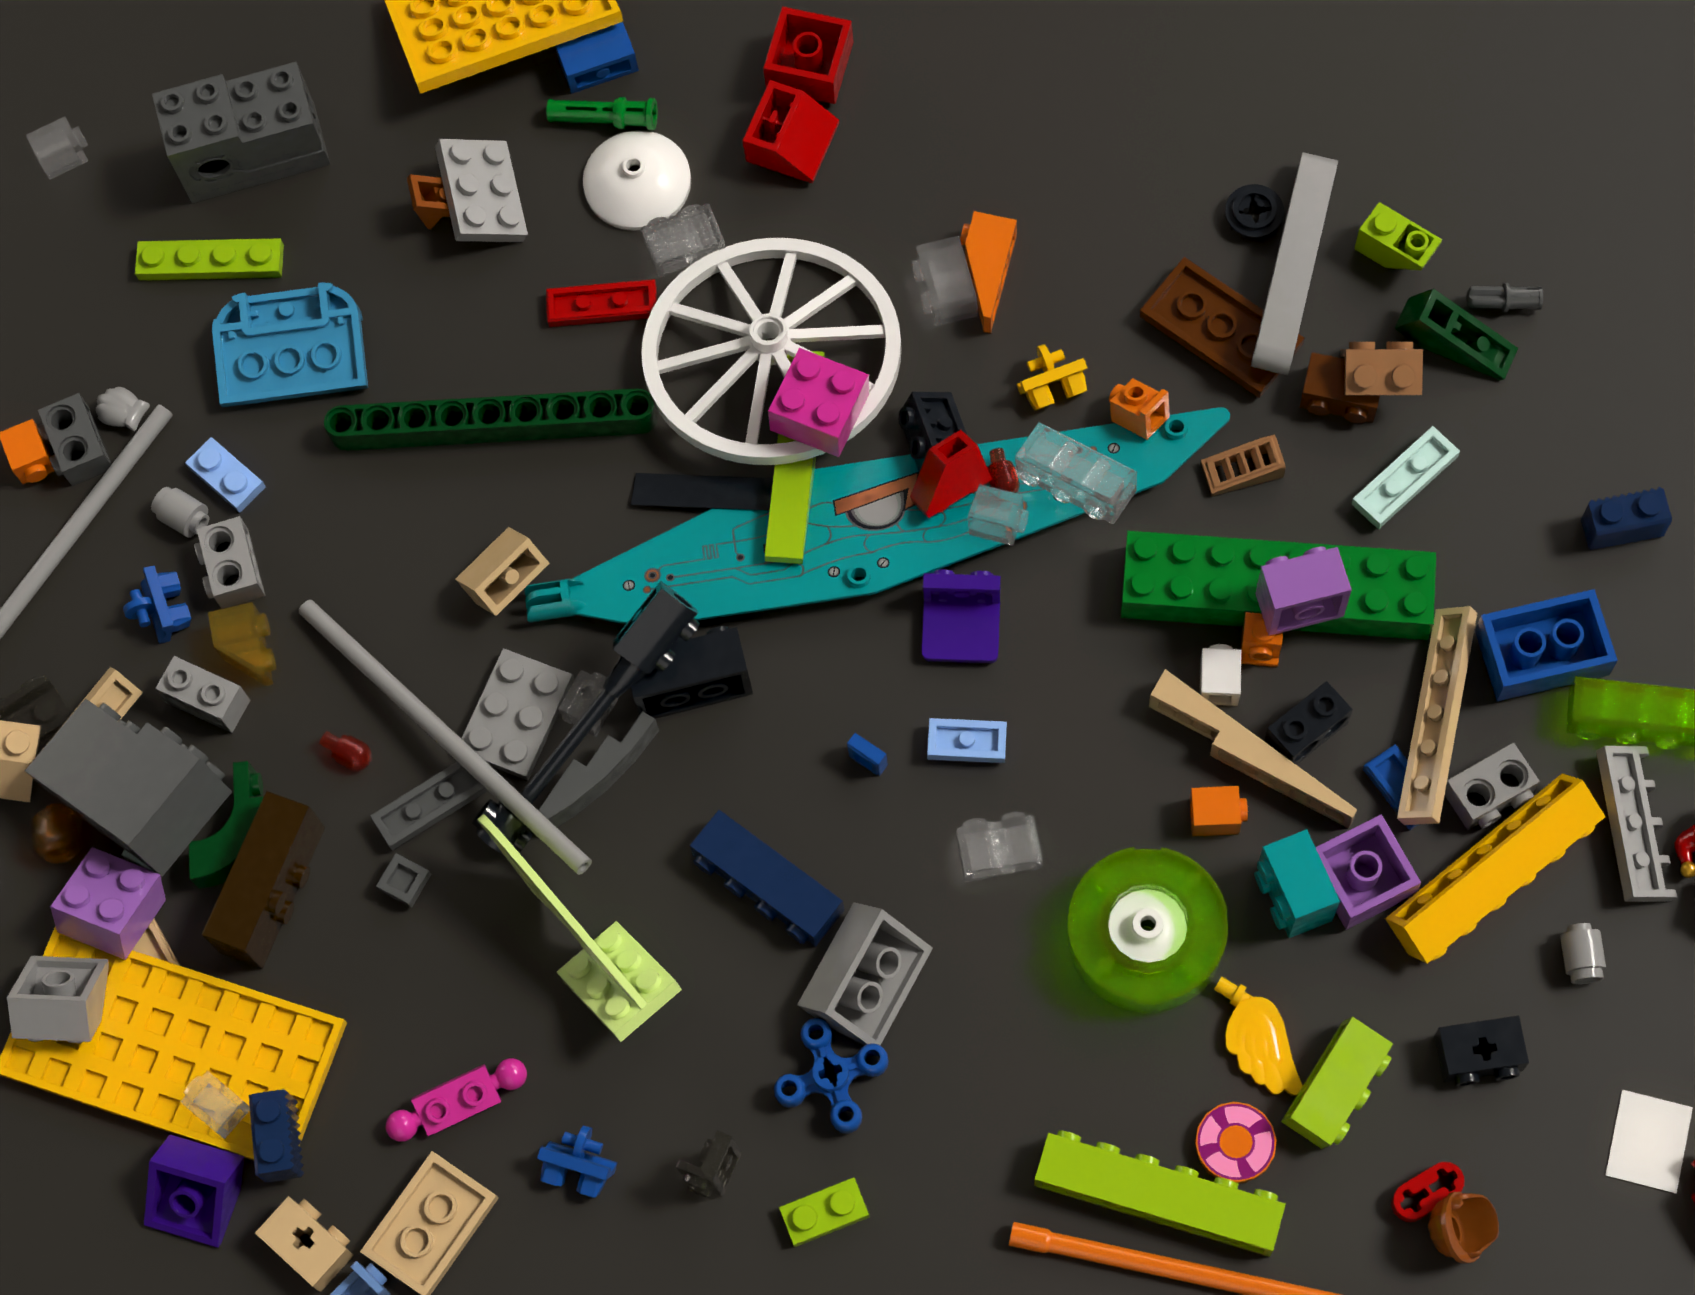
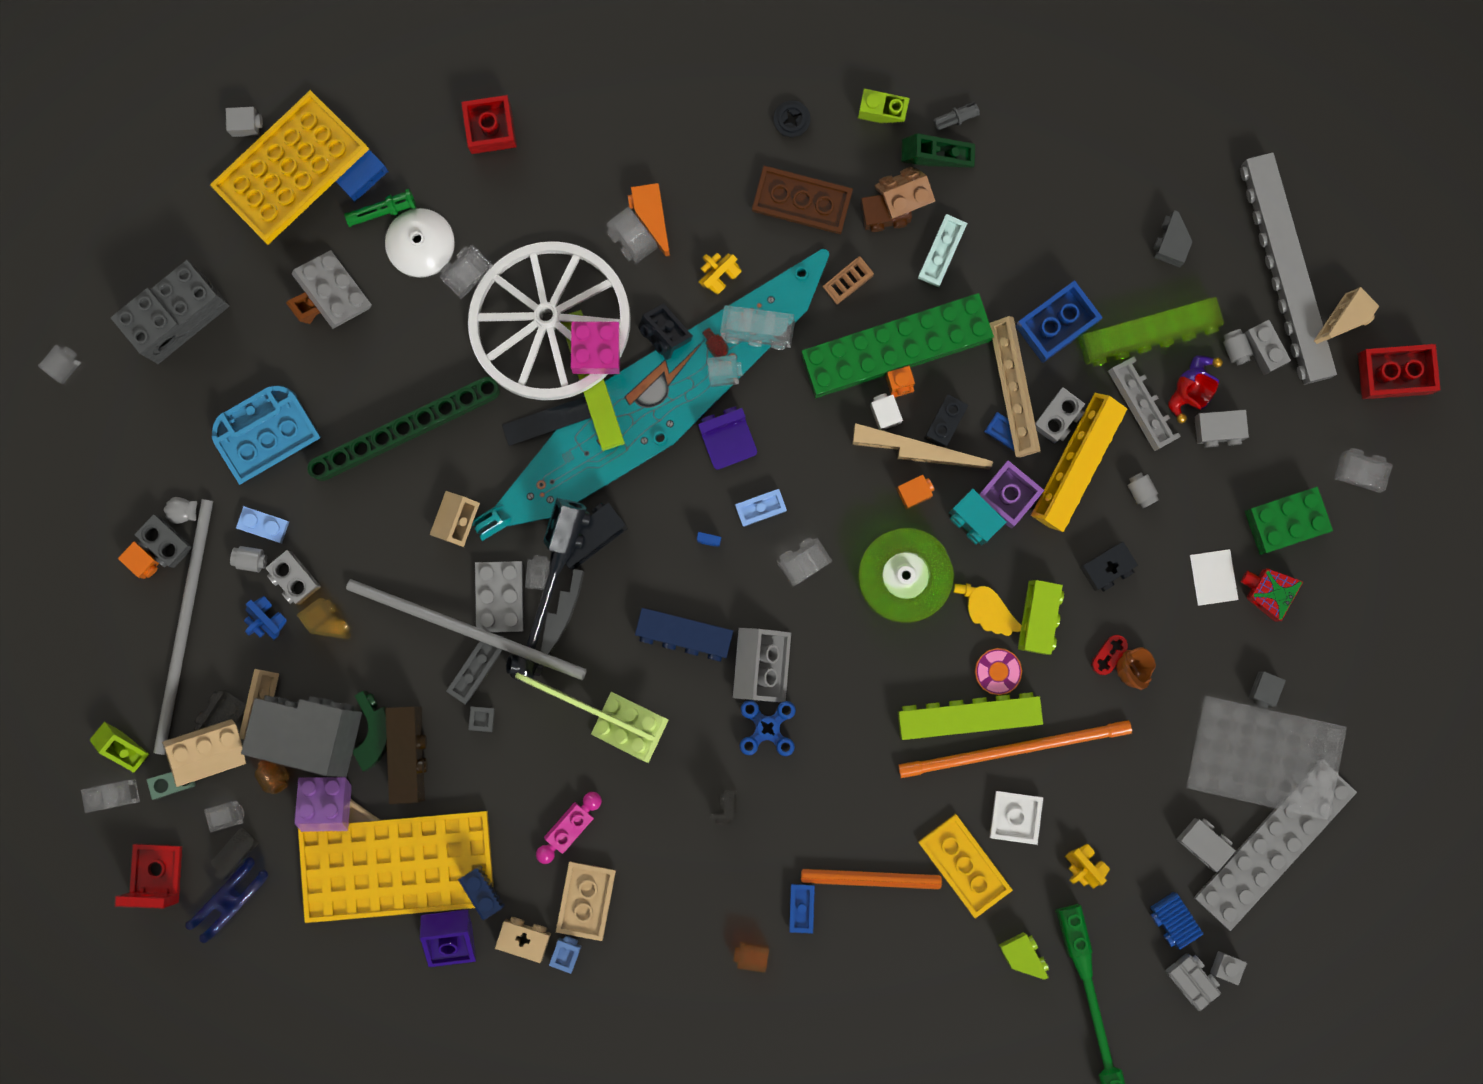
camera: 30 degrees left, 15 degrees up
light grey slope [7,956,109,1043] -> none
lime plate [135,238,284,280] -> none
light grey brick [155,656,251,733] -> none
clear brick [180,1071,250,1139] -> none
clear red cylinder [319,731,372,771] -> none
blue hips [537,1125,618,1198] -> none
red tile [546,279,657,327] -> none
red slope [743,80,839,184] -> none
lime plate [779,1177,870,1247] -> none
red slope [910,430,992,518] -> none
orange brick [1109,378,1170,440] -> none
light grey beam [1251,152,1338,376] -> none
medium lavender brick [1255,546,1352,636] -> none
dark blue brick [1581,487,1672,550] -> none

